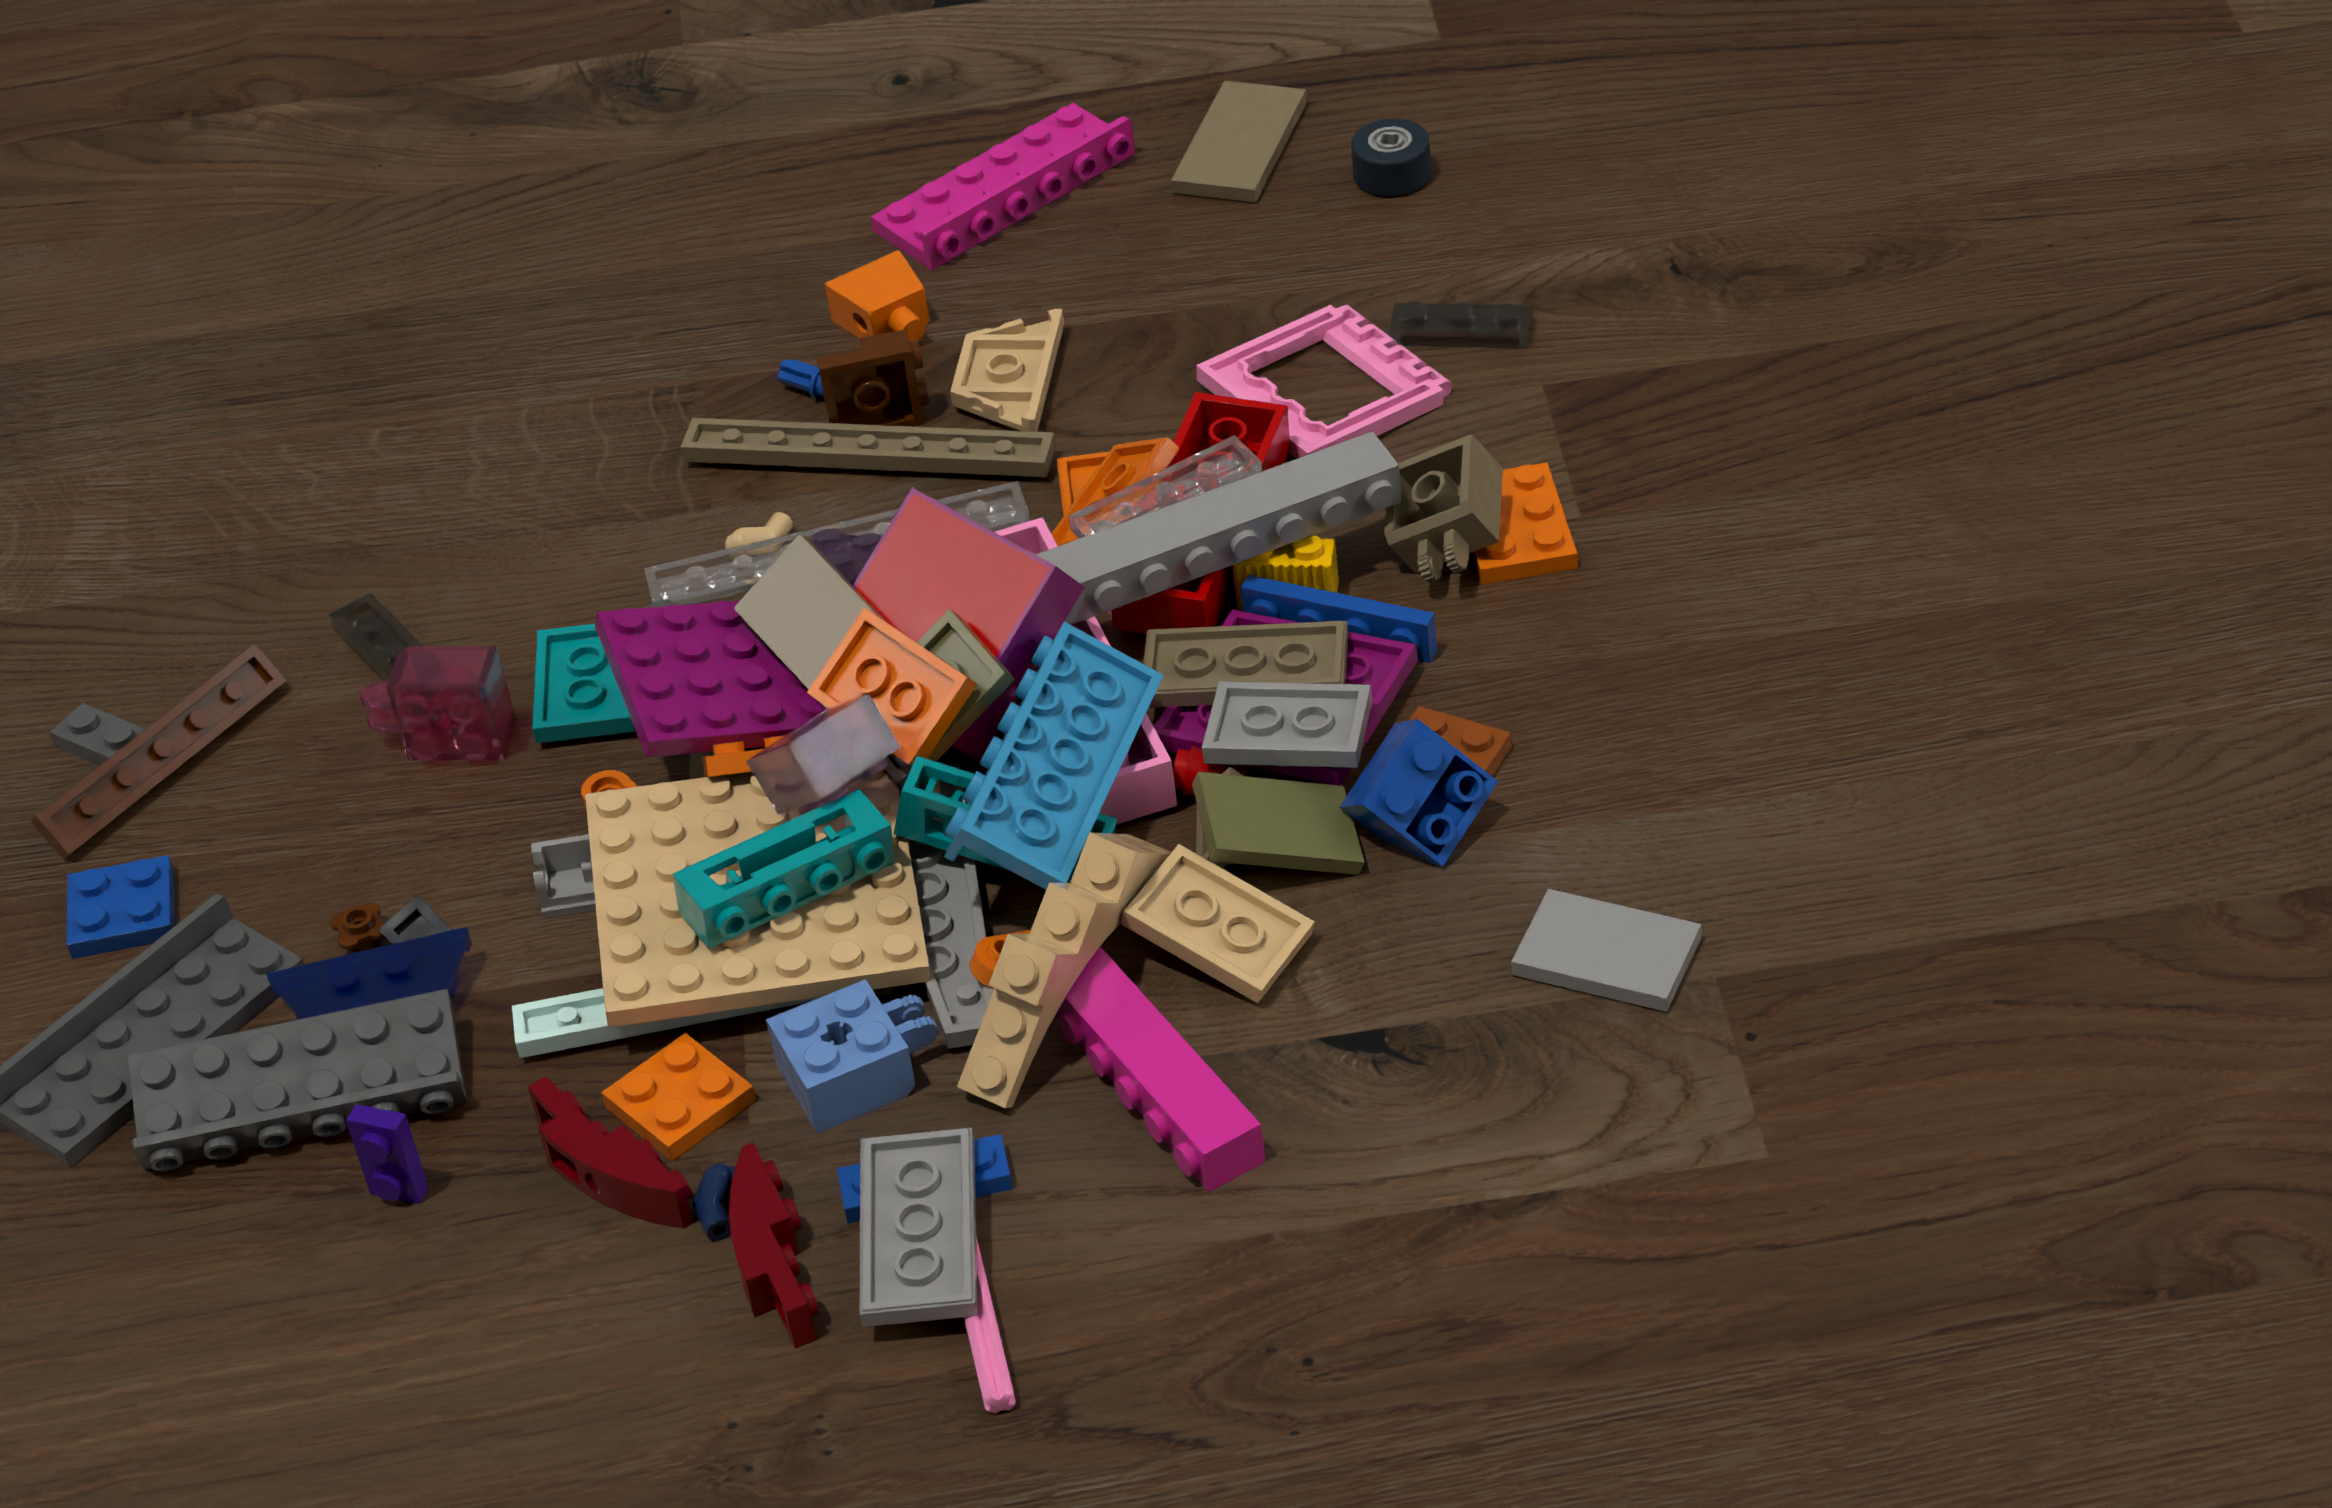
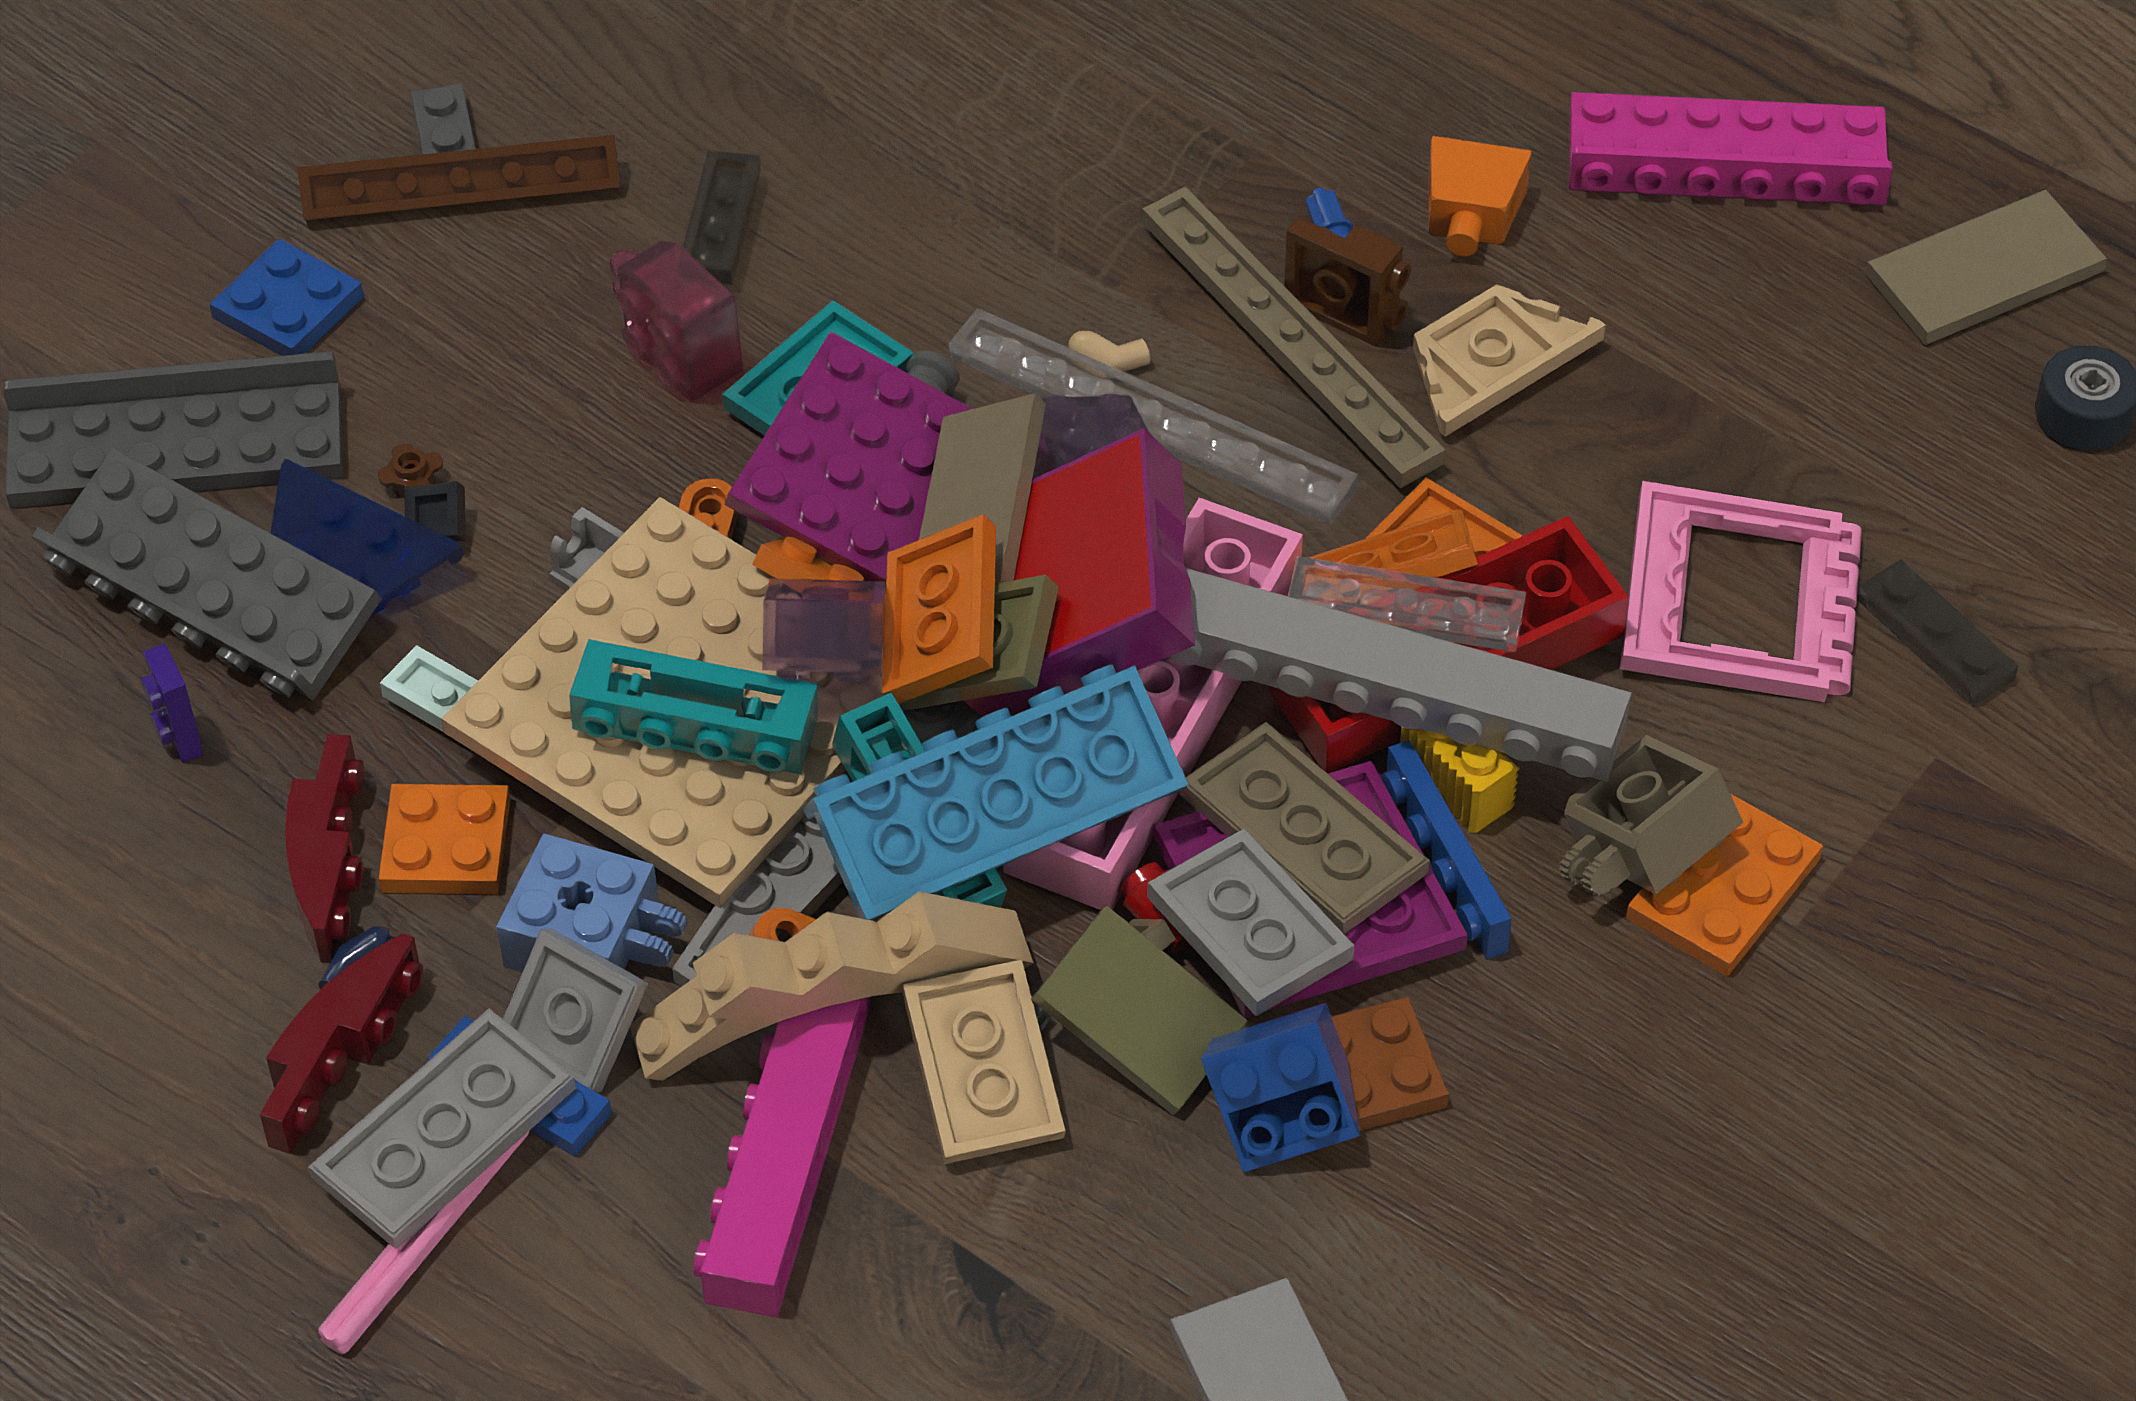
camera: 40 degrees right, 10 degrees up
none -> light grey tile [503,928,649,1093]

